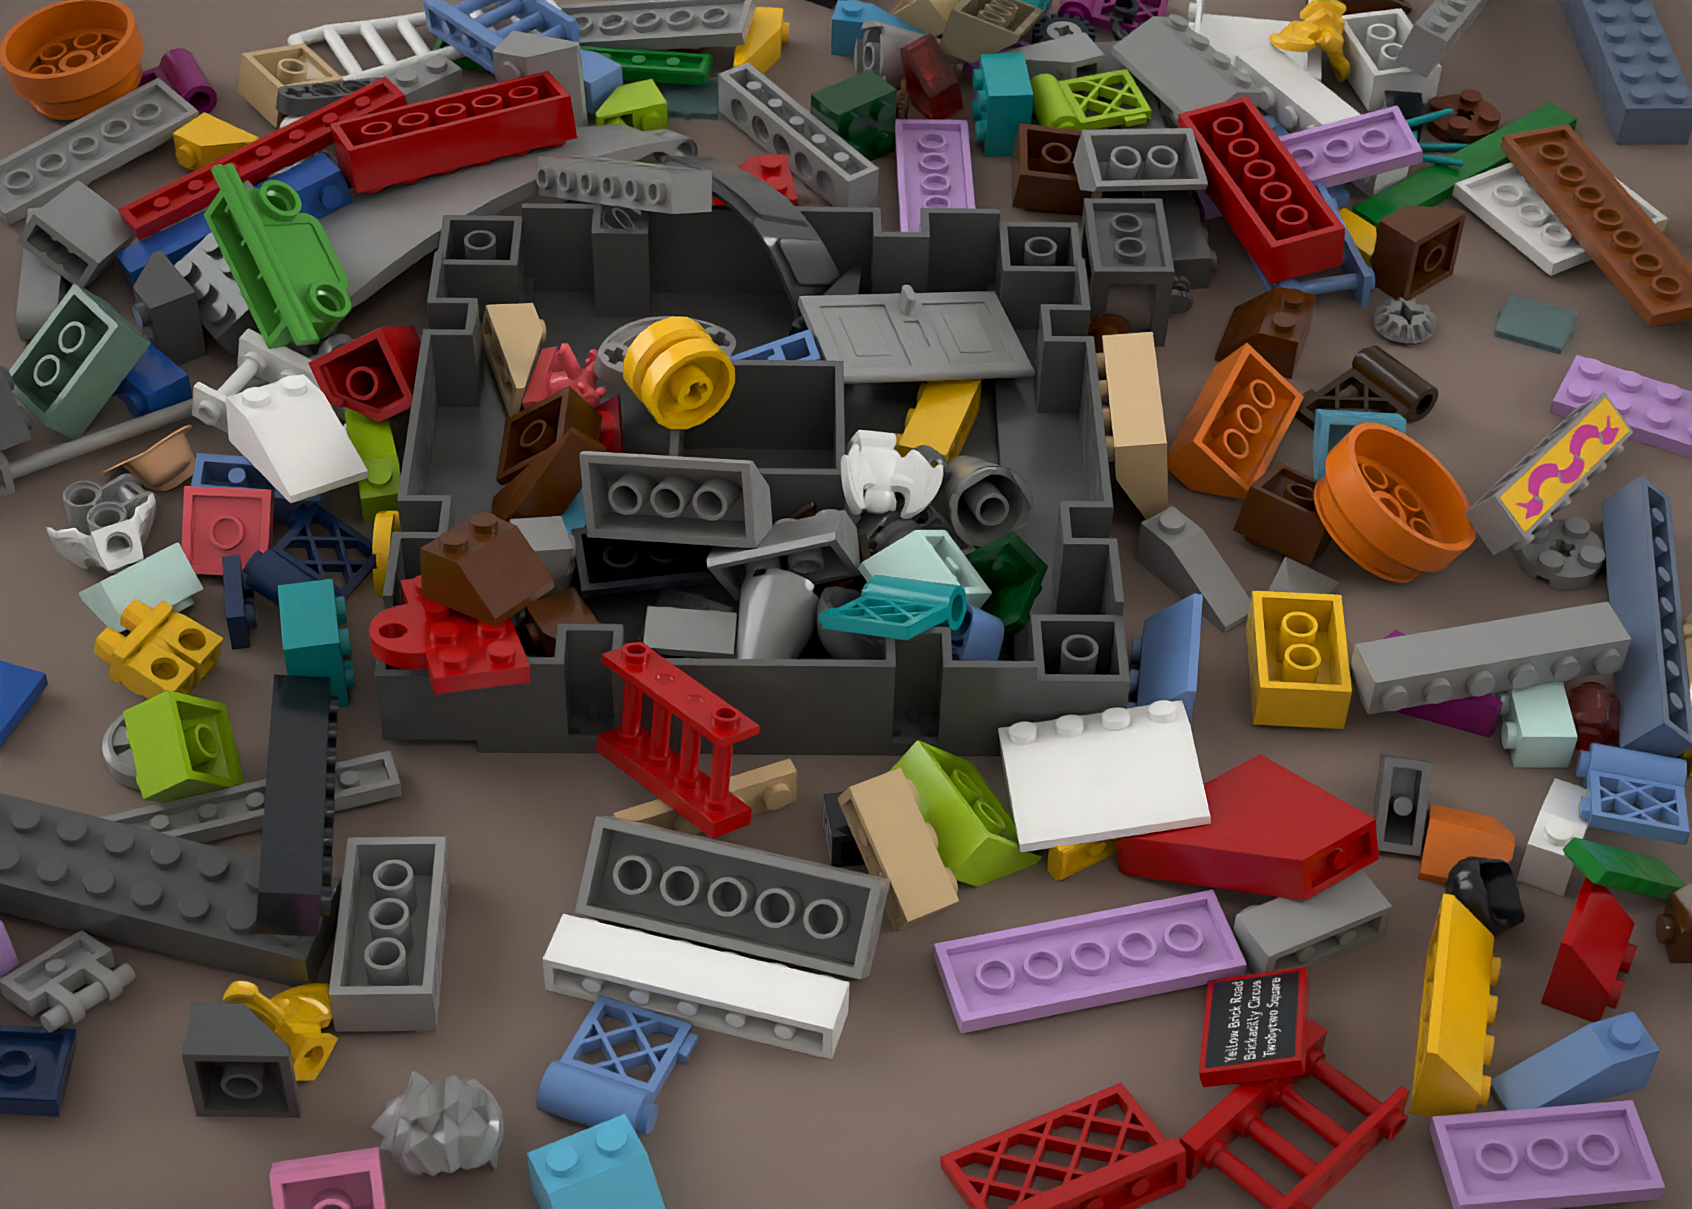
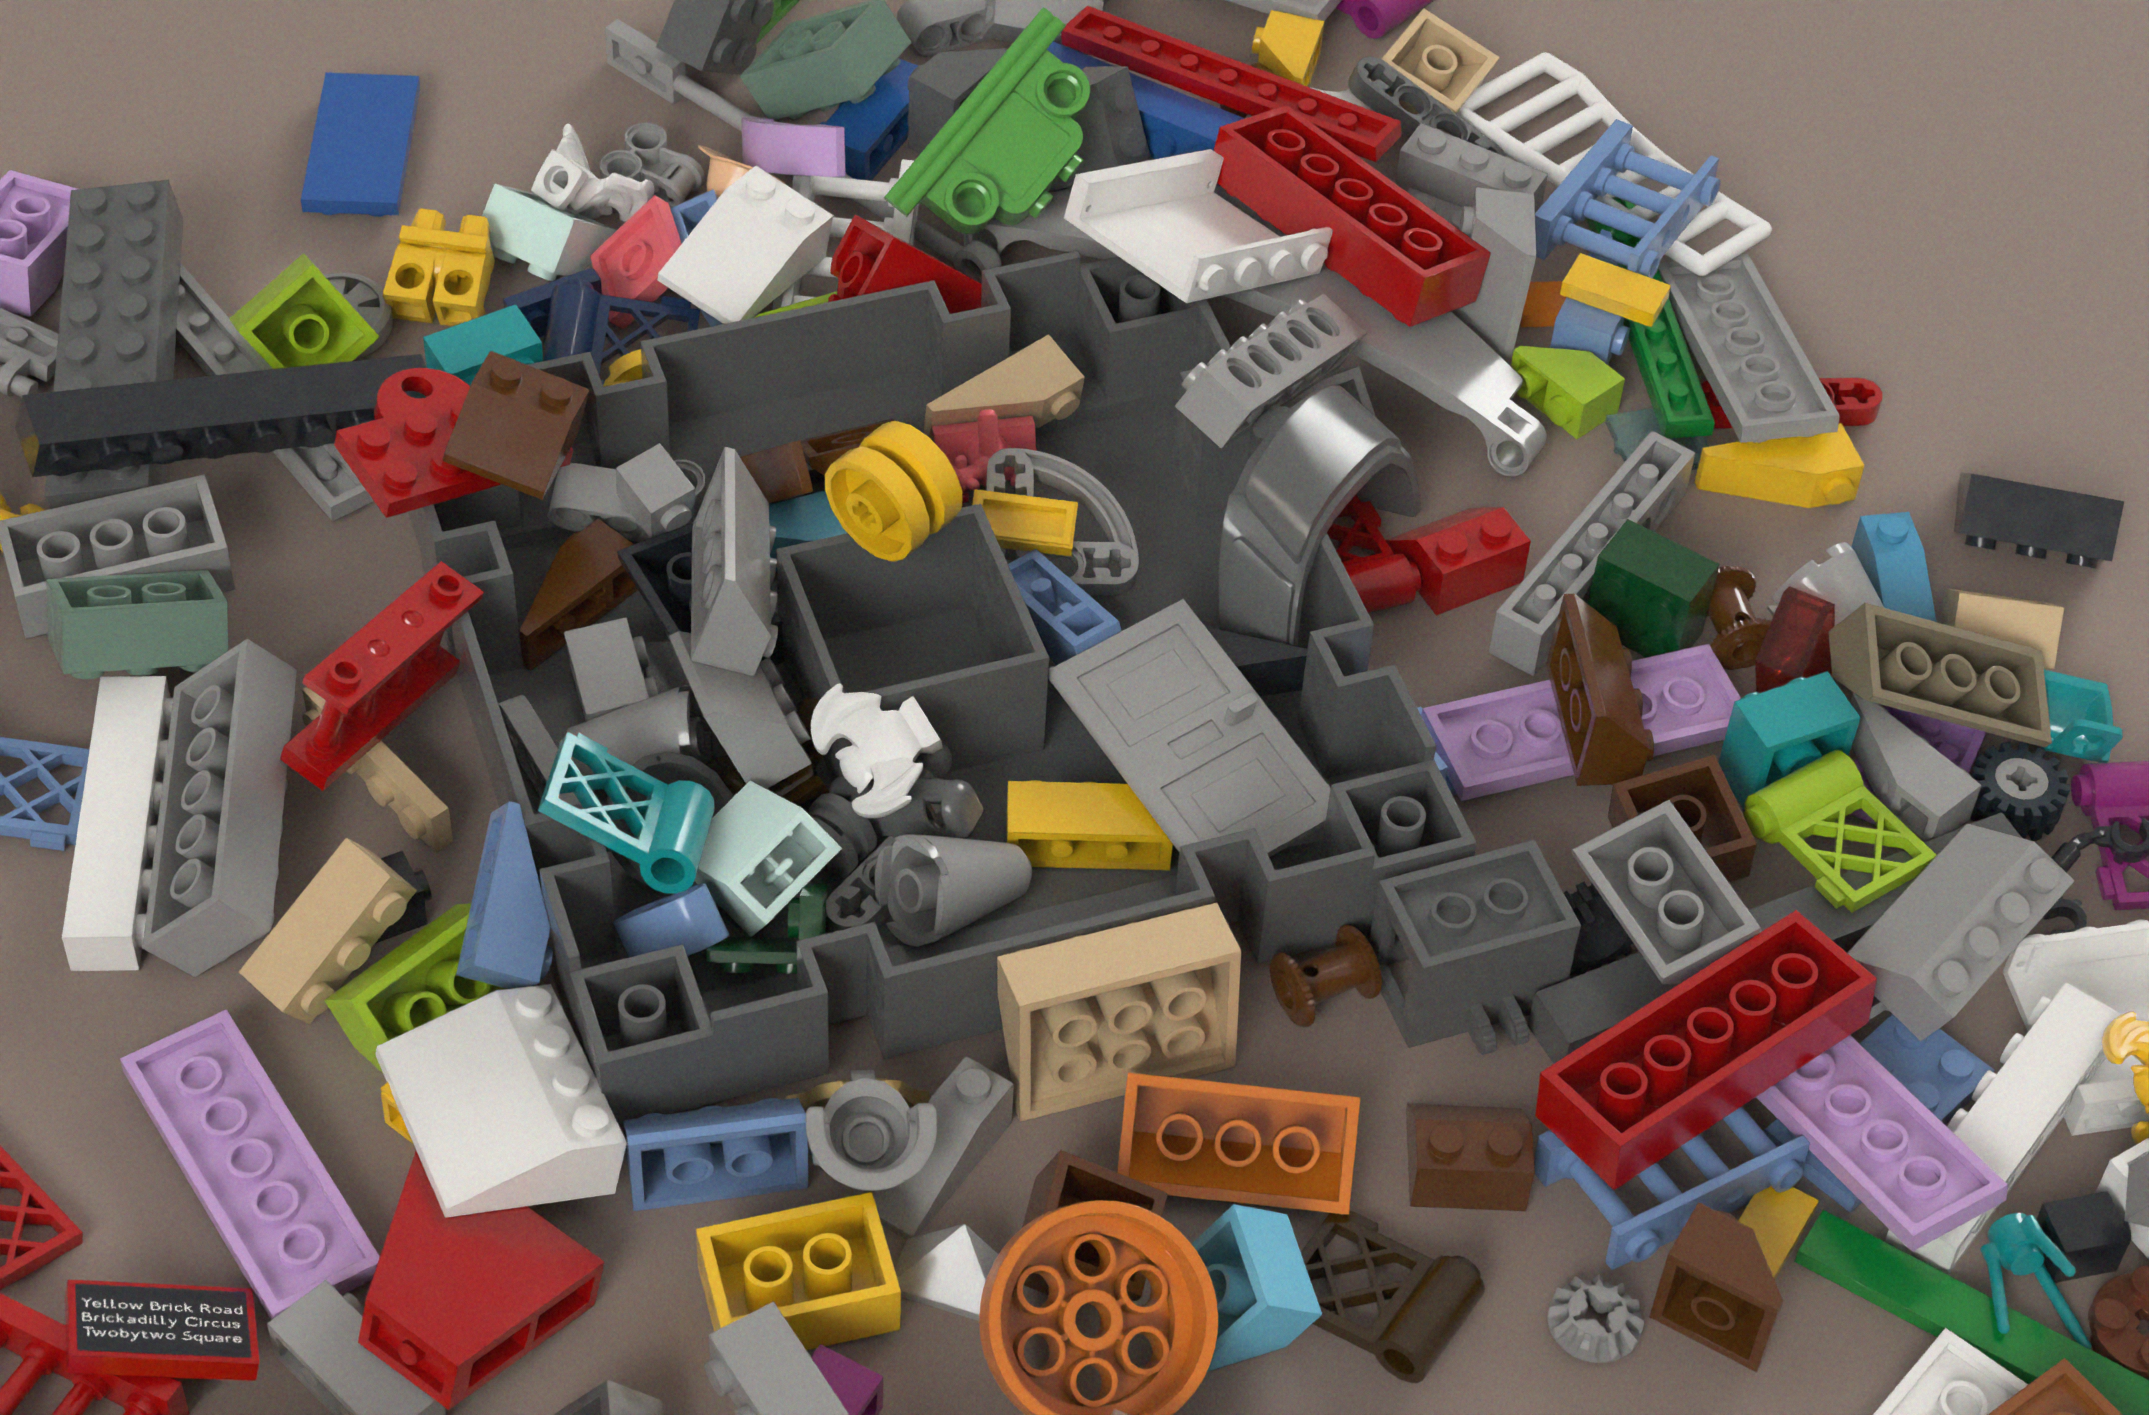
camera: 70 degrees right, 5 degrees up
none -> sand green brick [46,570,228,679]
none -> medium blue slope [456,801,553,989]
none -> lavender slope [741,116,845,177]
none -> light grey helmet [786,1069,937,1191]
none -> white panel [1064,149,1333,303]
none -> reddish brown slope [1546,593,1654,786]
none -> yellow tile [1560,253,1671,327]

